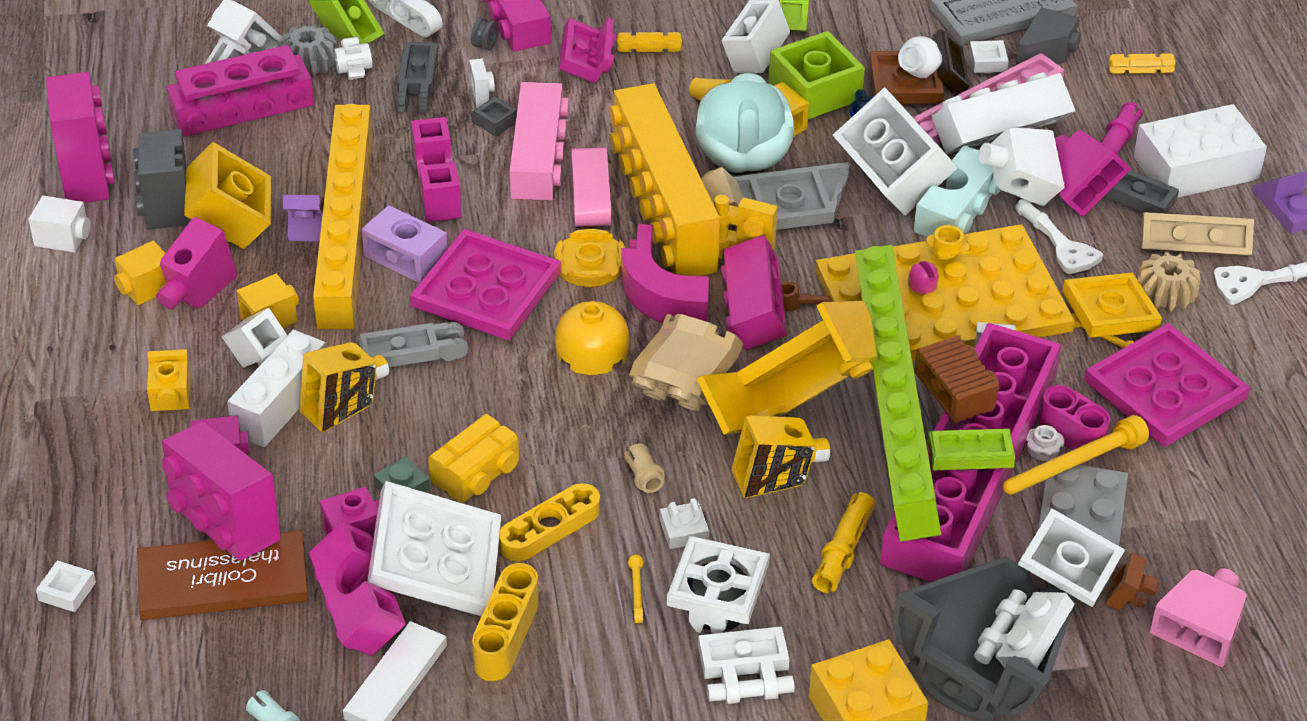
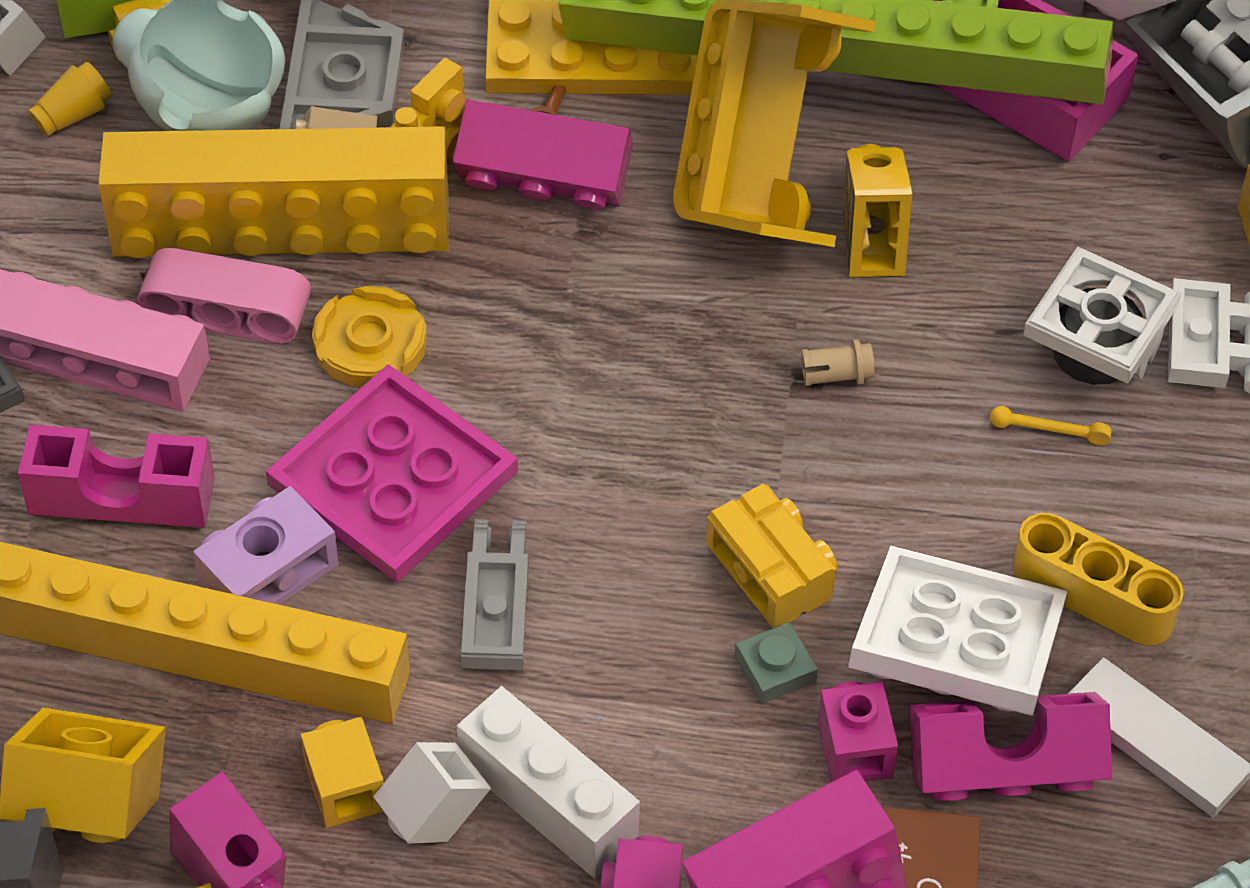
camera: 75 degrees left, 10 degrees up
medium lavender slope [283,195,324,241] -> none
yellow torso [299,342,389,432] -> none
yellow beam [499,483,600,562] -> none
yellow cylinder [554,301,630,375] -> none
dark pink arch [621,224,709,323] -> none
tan brick [629,314,743,412] -> none
white tile [659,498,709,549] -> none
yellow pin [812,492,876,593] -> none

